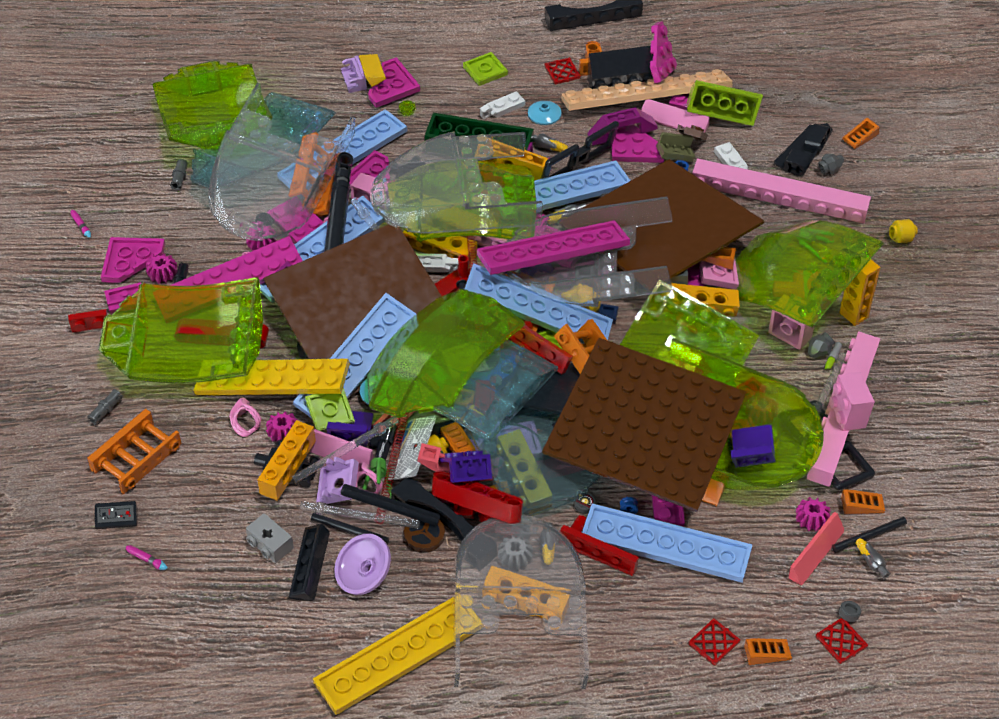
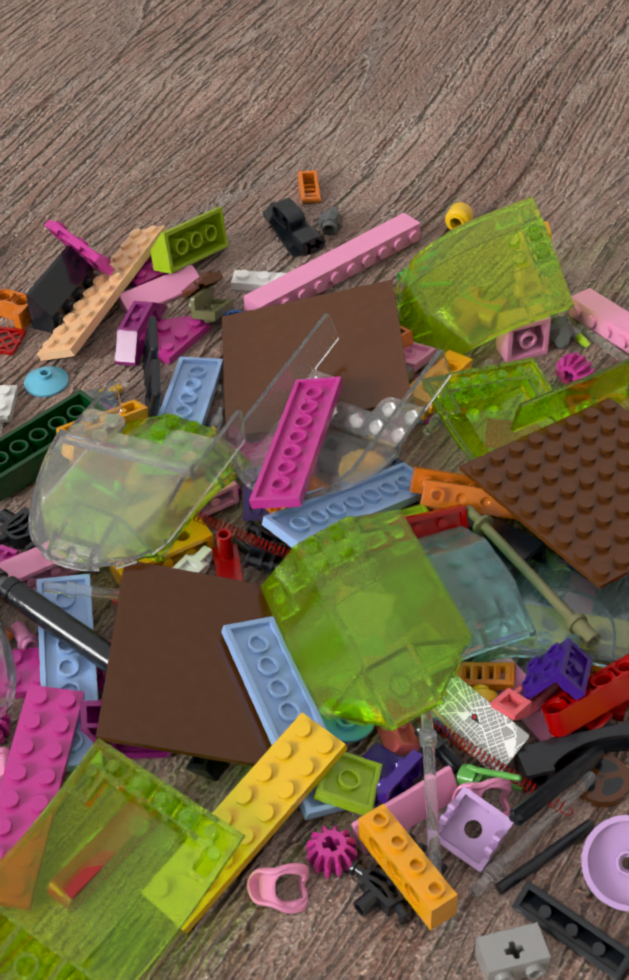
camera: 55 degrees left, 5 degrees down
none -> olive bar [466,505,601,648]
none -> dark pink gear [555,352,595,392]

